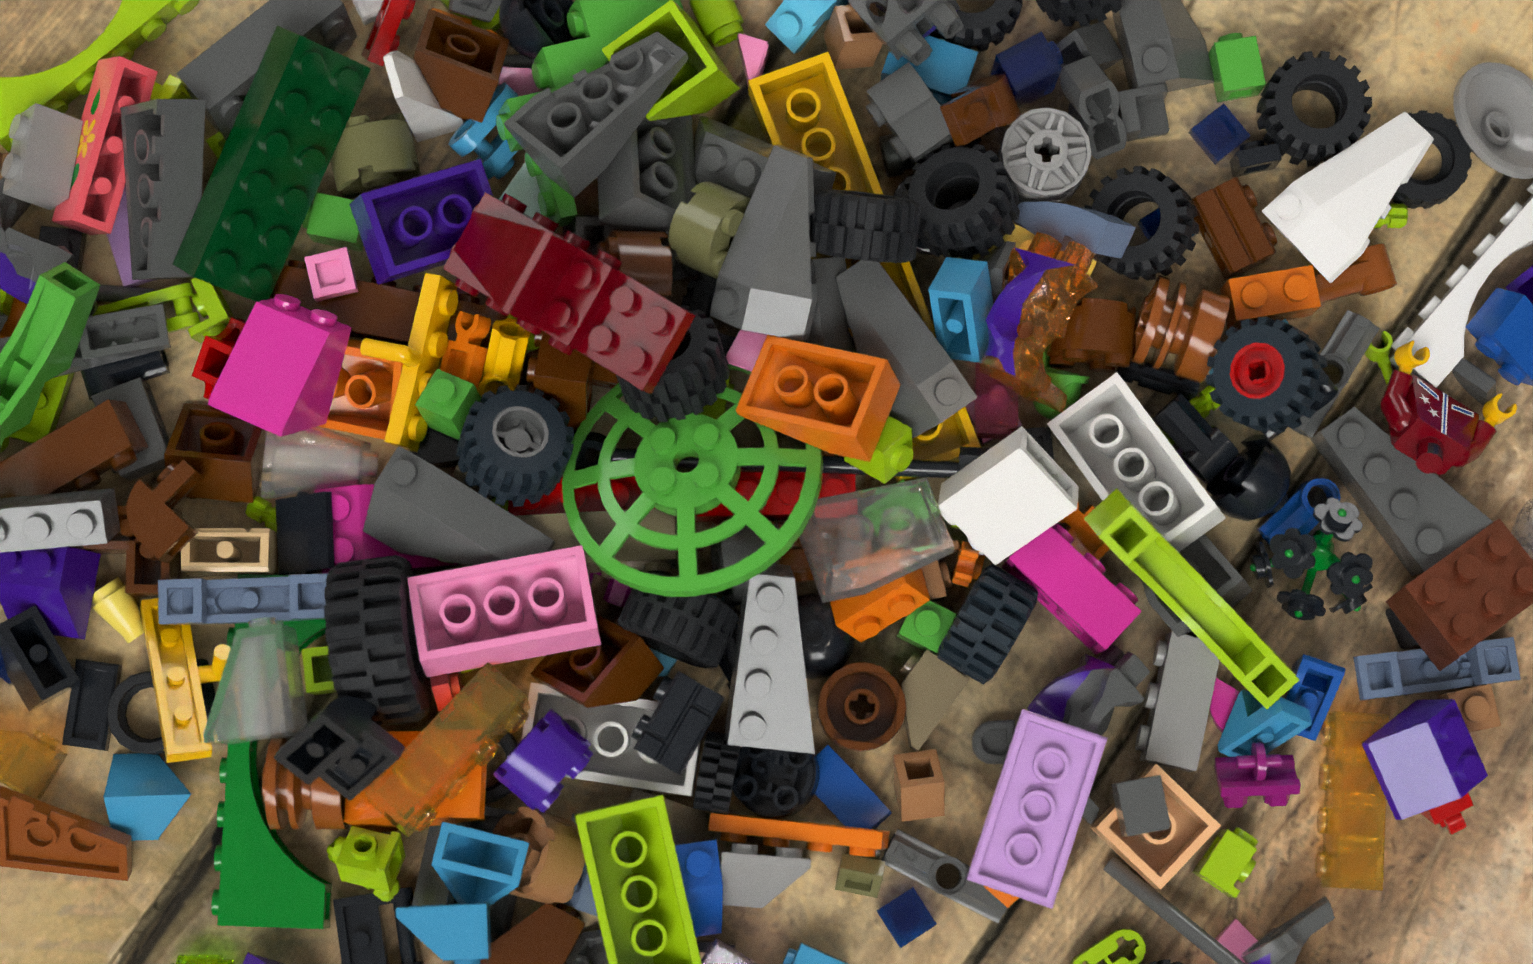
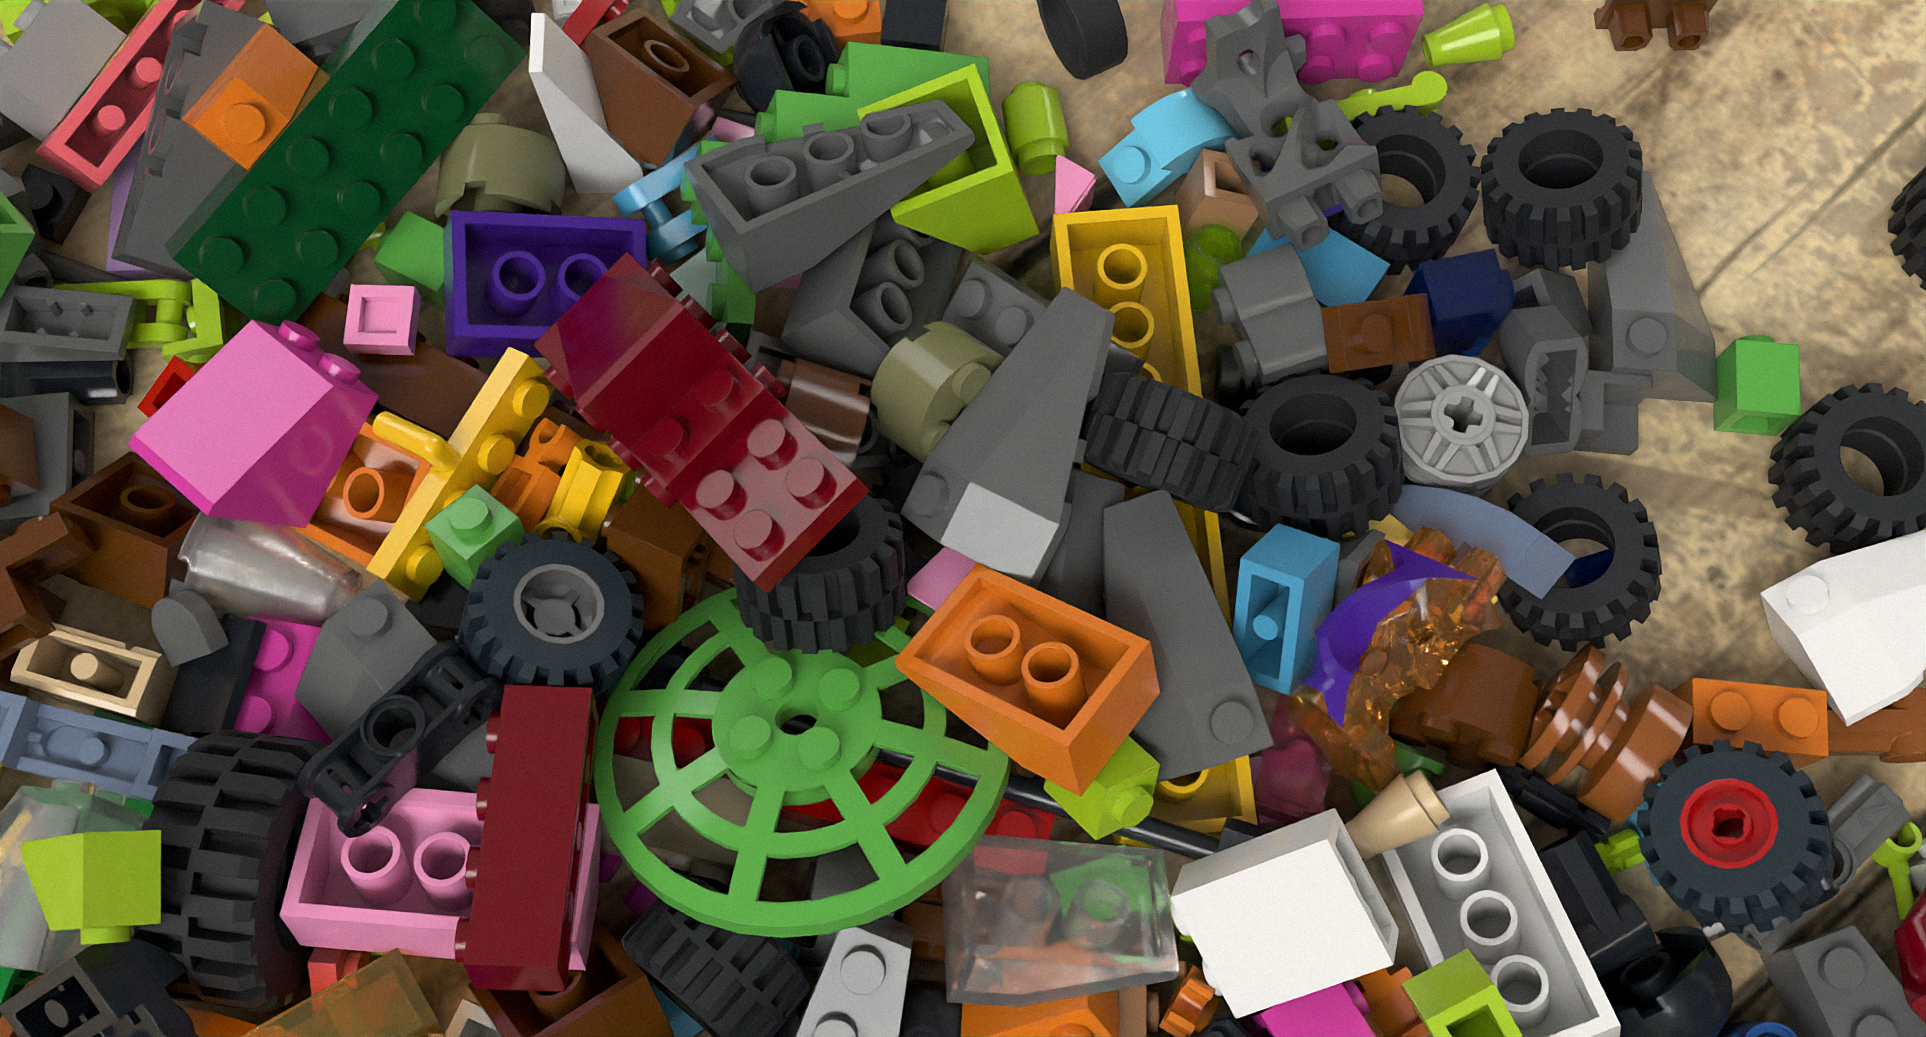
camera: 15 degrees right, 10 degrees down
clear blue plate [1189,103,1251,165] -> none
reddish brown brick [1190,177,1277,281] -> none
black plate [1229,140,1282,178] -> none
none -> lime slope [21,830,161,945]
none -> dark grey tile [151,590,229,667]
none -> orange slope [181,23,319,170]
none -> black piece [297,640,504,838]
none -> dark red brick [454,685,599,992]
none -> clear neon green cone [1183,224,1244,312]
none -> tan cone [1344,769,1451,862]

